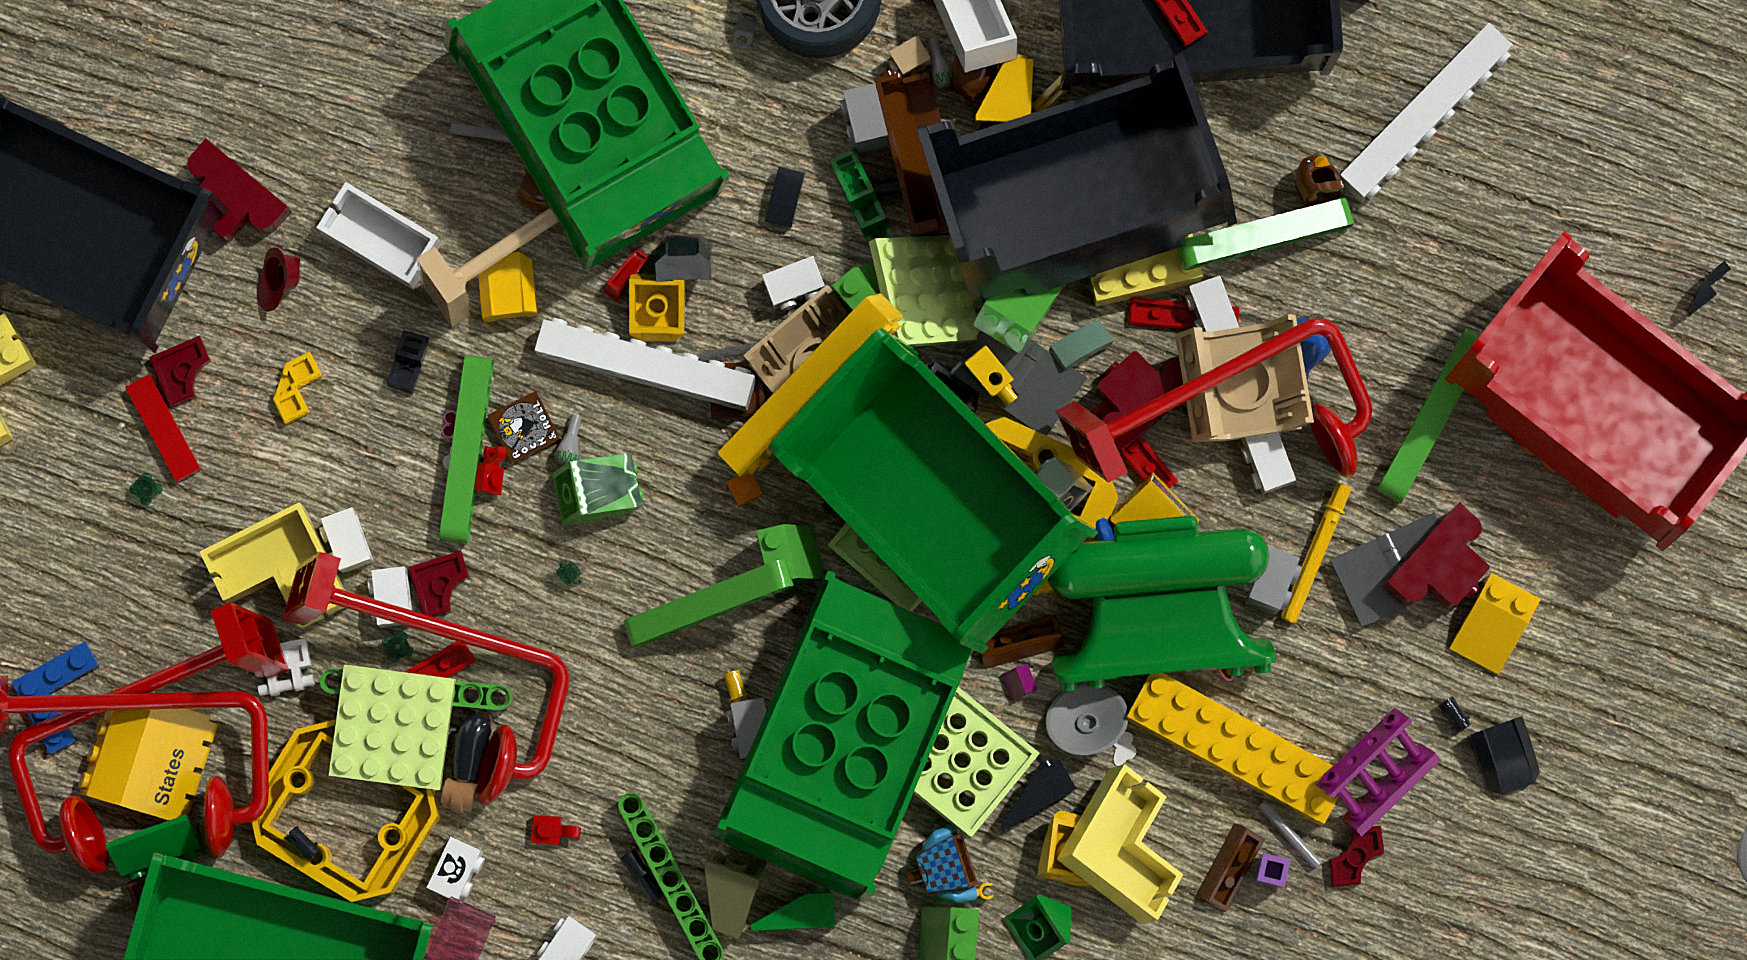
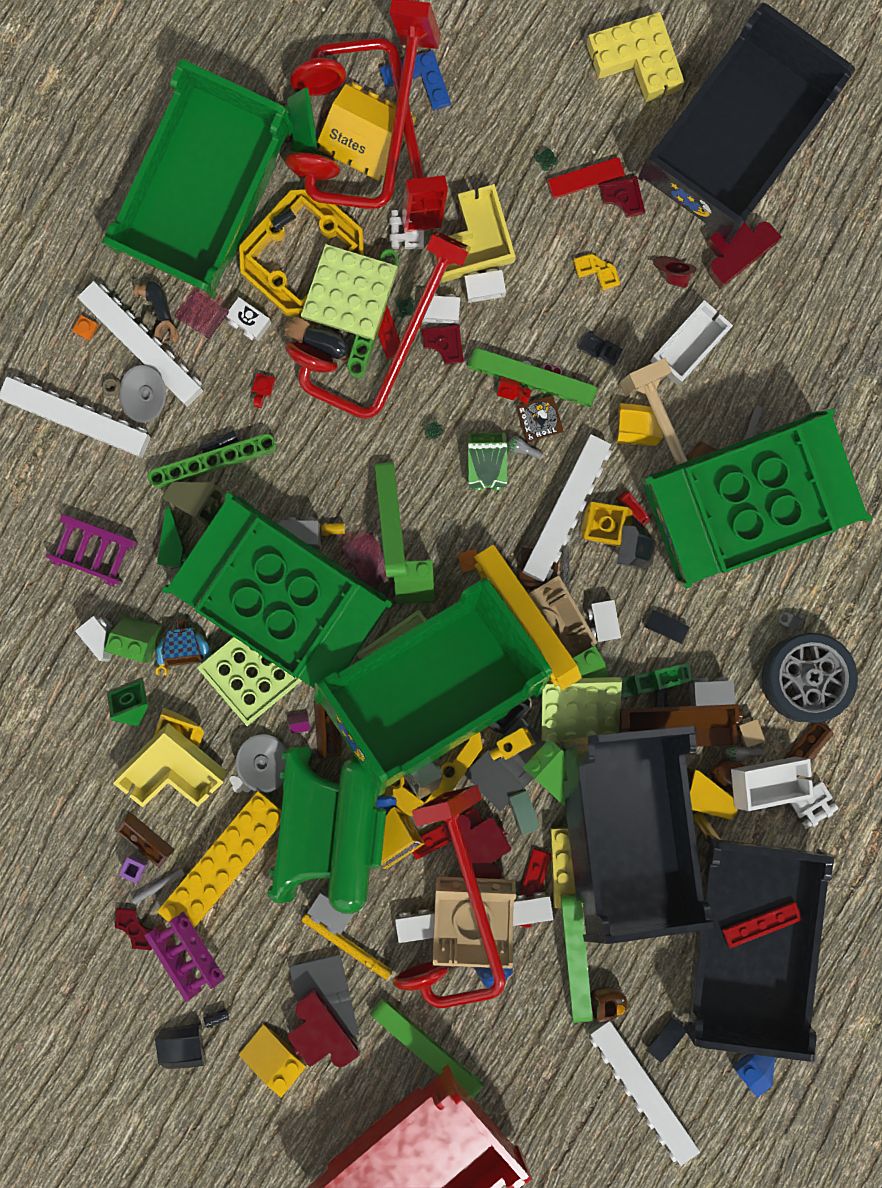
camera: 100 degrees right, 5 degrees up
black slope [1001,758,1077,832] -> none
none -> clear pink piece [342,532,391,587]
none -> black slope [646,1018,686,1063]

